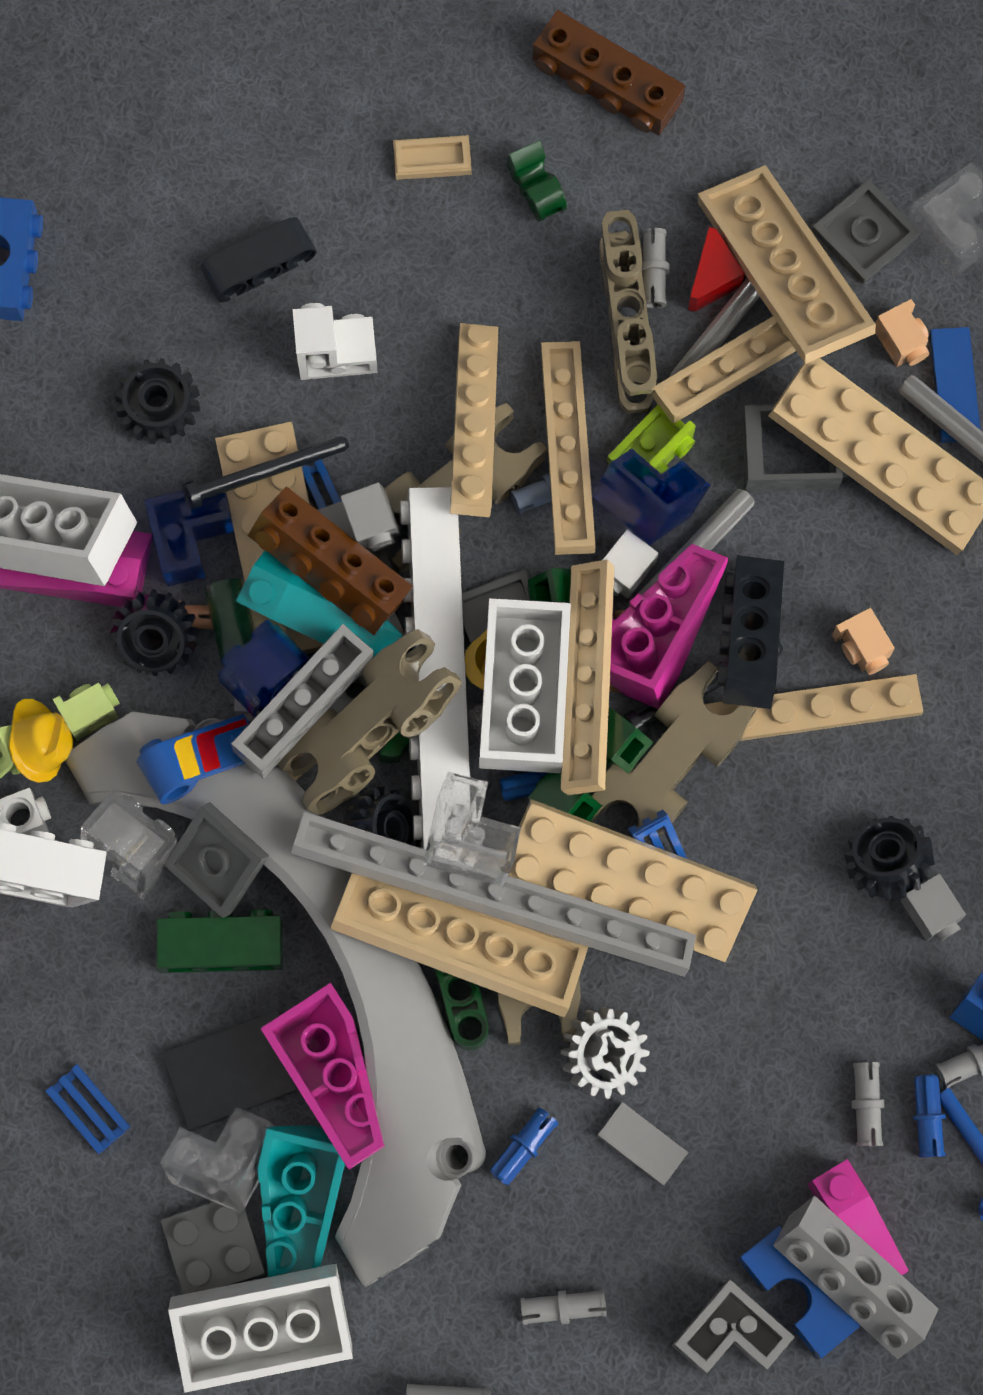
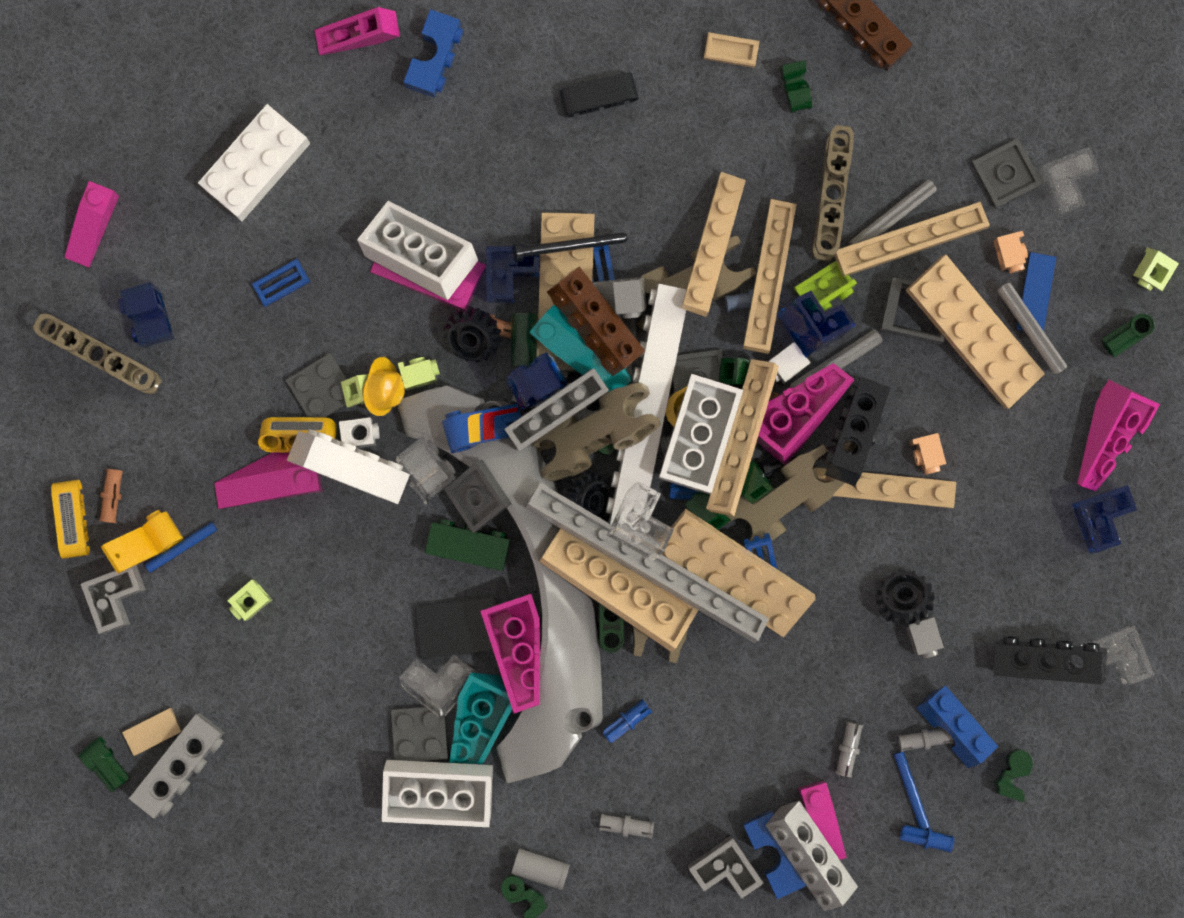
camera: 15 degrees right, 10 degrees up
blue tile [46,1064,131,1154] -> none
black gear [114,358,201,445] -> none
white brick [292,303,378,380] -> none
gear [560,1007,649,1099] -> none
light grey tile [597,1102,688,1186] -> none
light grey pin [641,228,669,308] -> none
red slope [688,227,745,312] -> none
tan plate [698,165,876,364] -> none
blue axle [913,1074,946,1158] -> none

